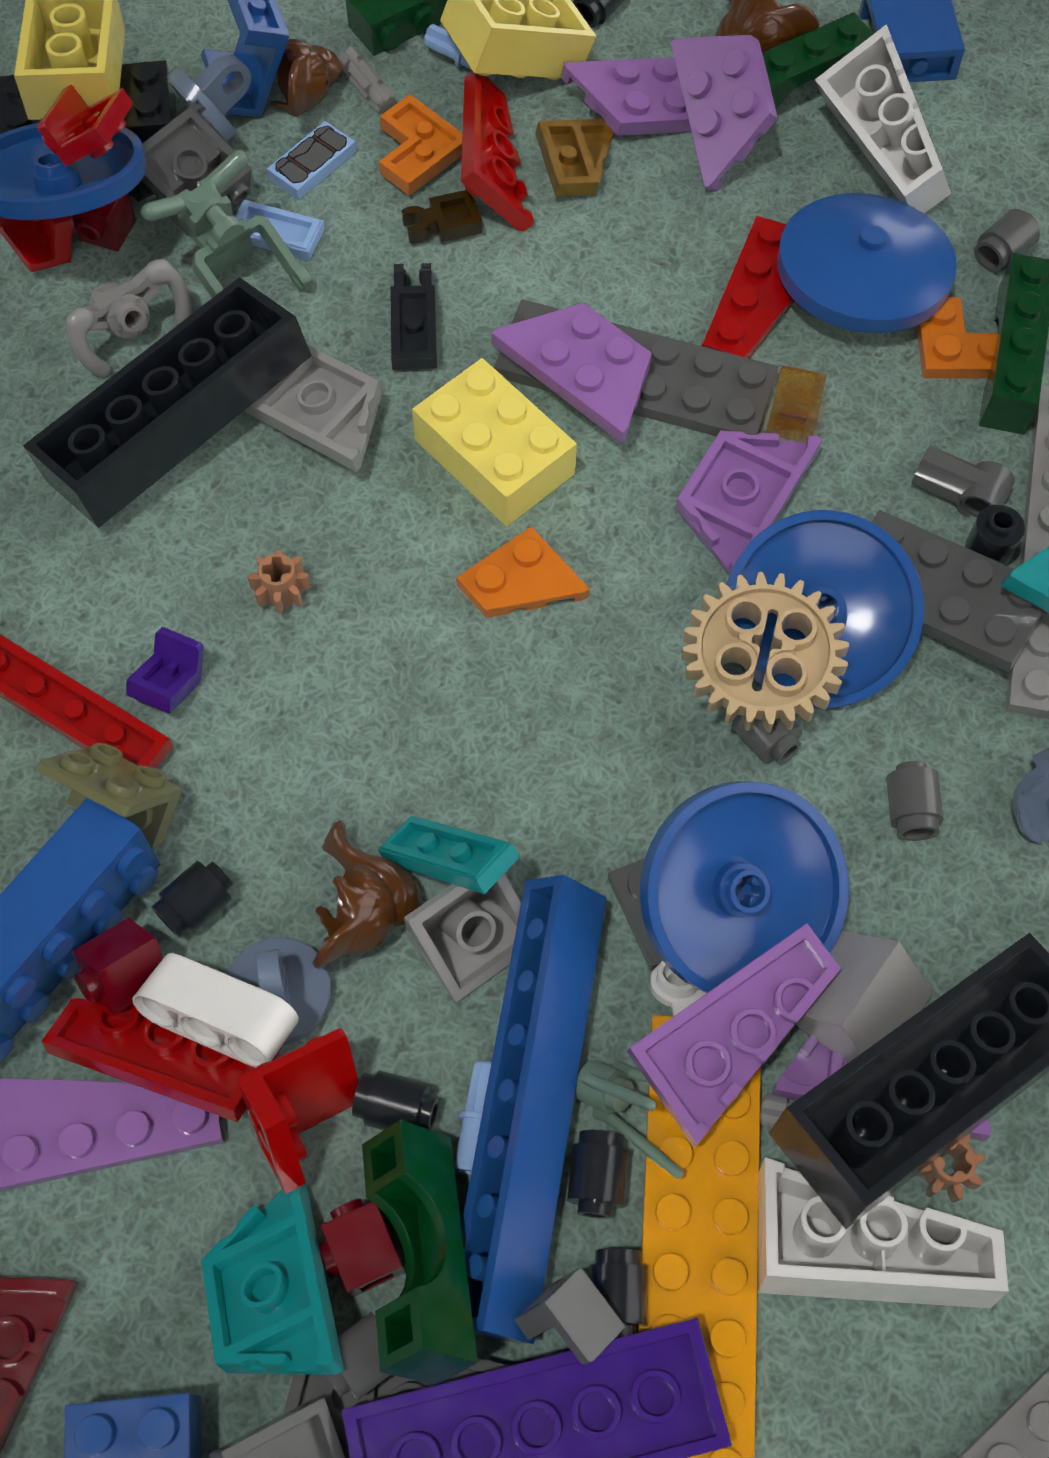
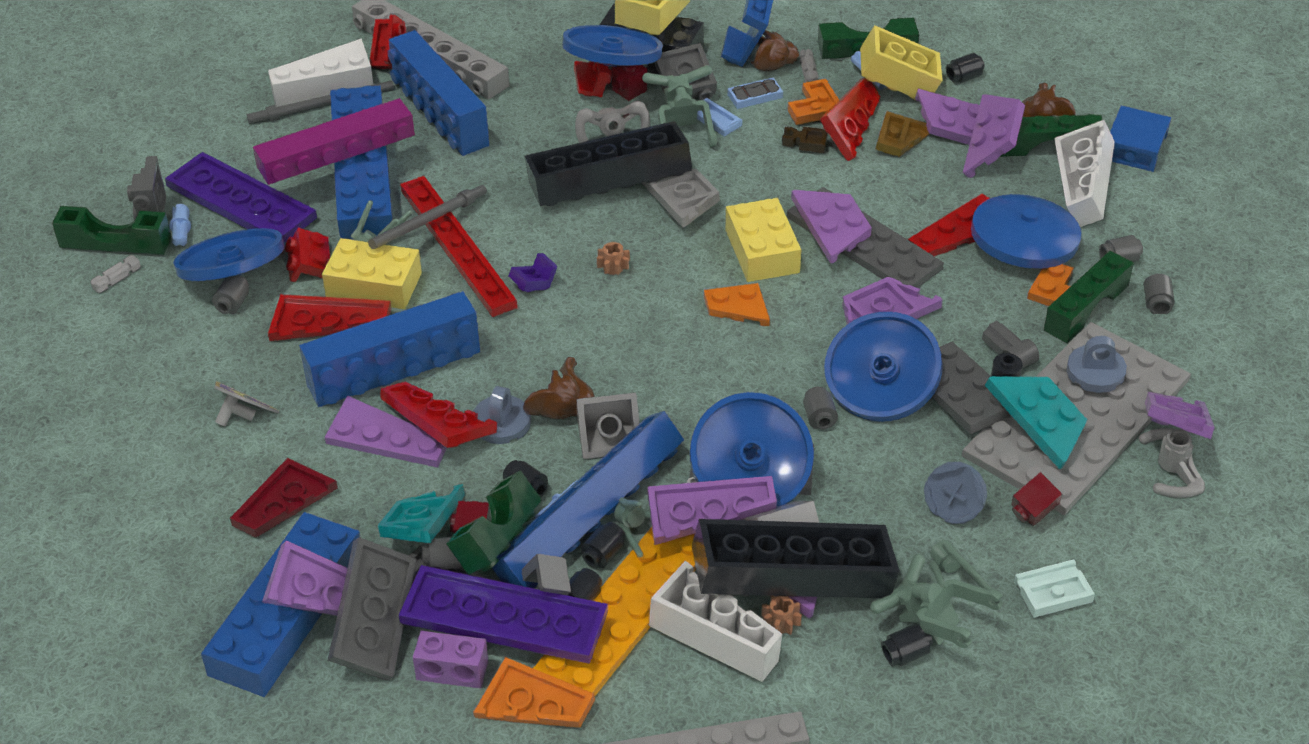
camera: 30 degrees right, 20 degrees down
red bracket [37,85,134,167] -> none
olive bracket [37,743,182,848] -> none
dark red brick [72,917,163,1015] -> none
white beam [132,953,299,1068] -> none
black brick [151,860,233,939] -> none
sand blue tile [166,54,251,143] -> none
red bracket [237,1028,359,1194] -> none
teal tile [378,816,520,894] -> none
black hinge [390,263,437,370] -> none
tan gear [681,572,849,733] -> none
clear orange panel [766,366,827,442] -> none
dark grey brick [886,761,944,841] -> none

